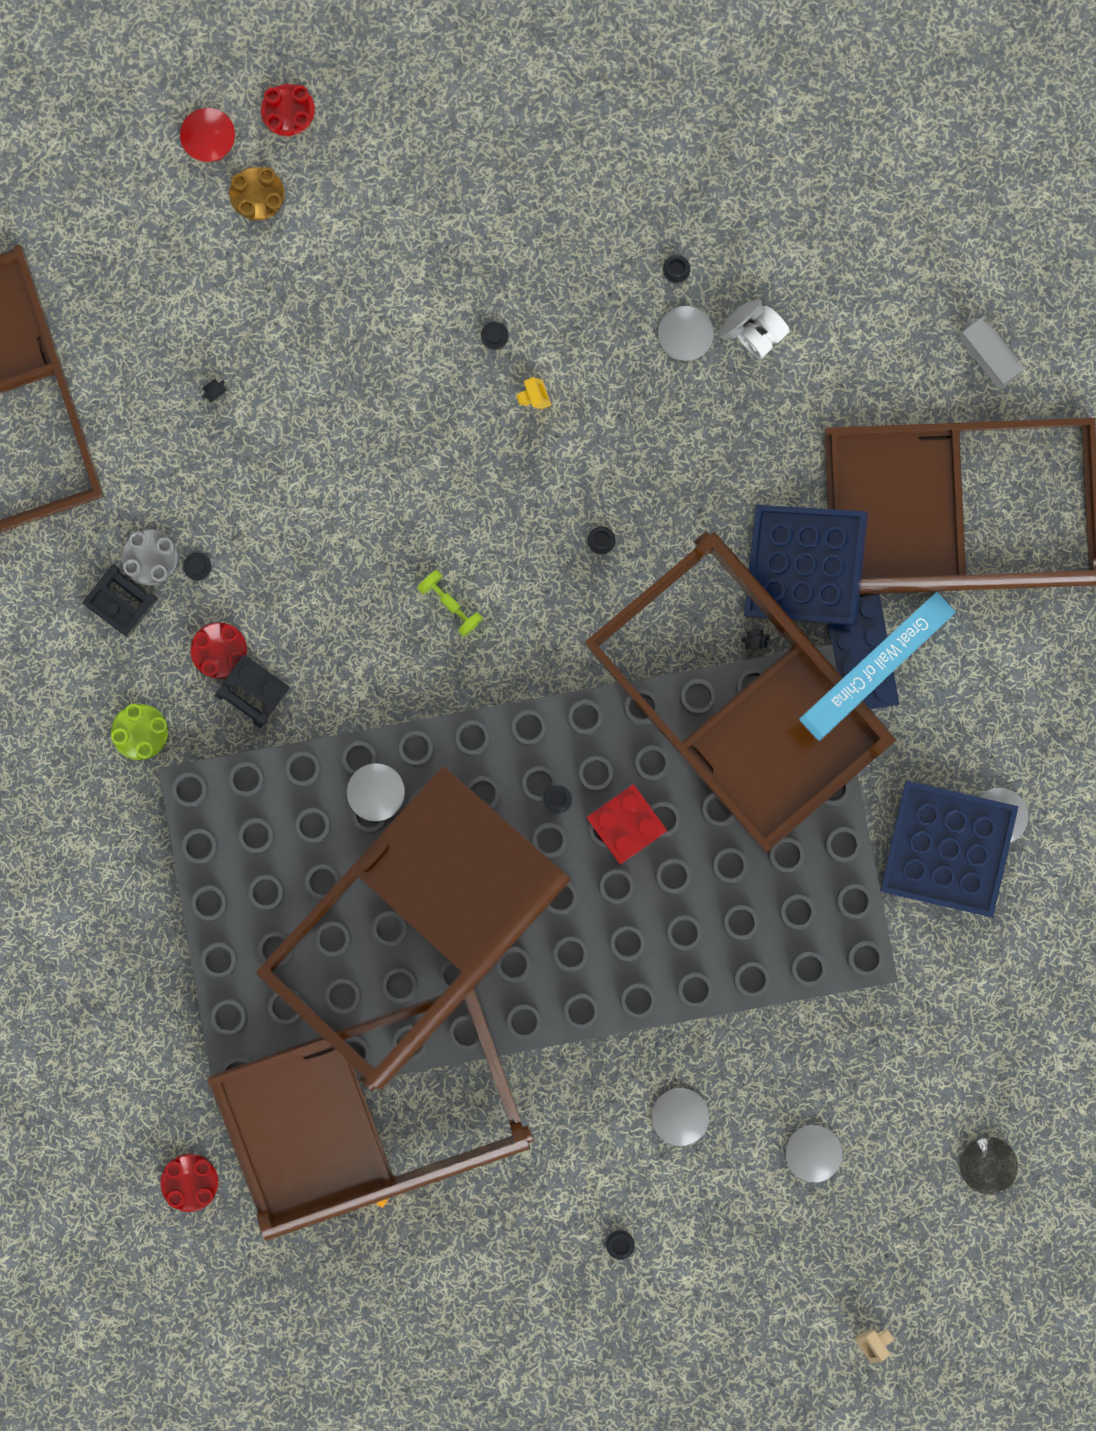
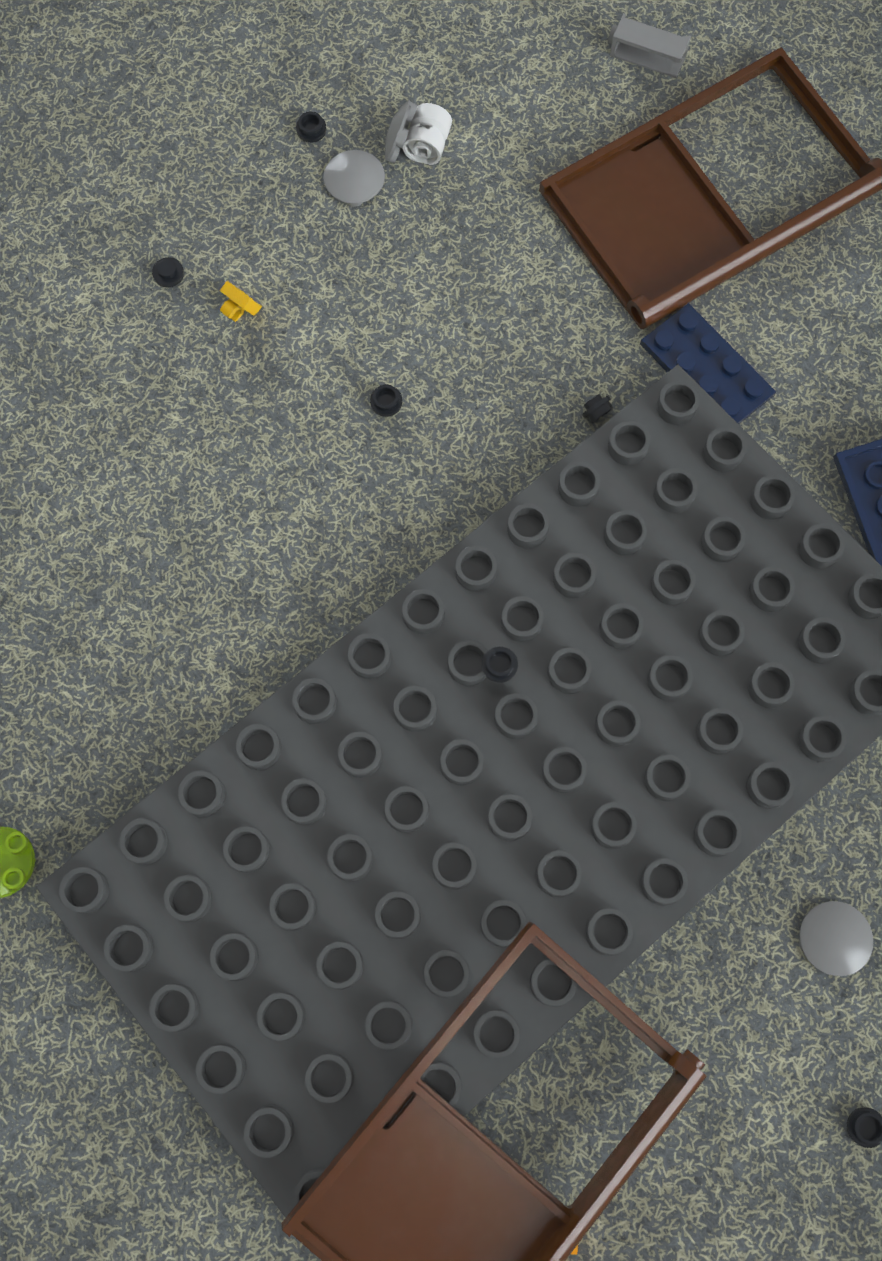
camera: 30 degrees left, 10 degrees down
red dish [190,622,247,679] -> none
black plate [214,654,290,728] -> none
reddish brown door [256,766,571,1091] -> none
light grey dish [347,763,405,821] -> none
lime wheel [417,569,484,638] -> none
reddish brown door [584,531,897,853] -> none
red plate [587,784,667,865] -> none
dark blue plate [744,505,868,626] -> none
medium azure tile [799,592,956,741] -> none

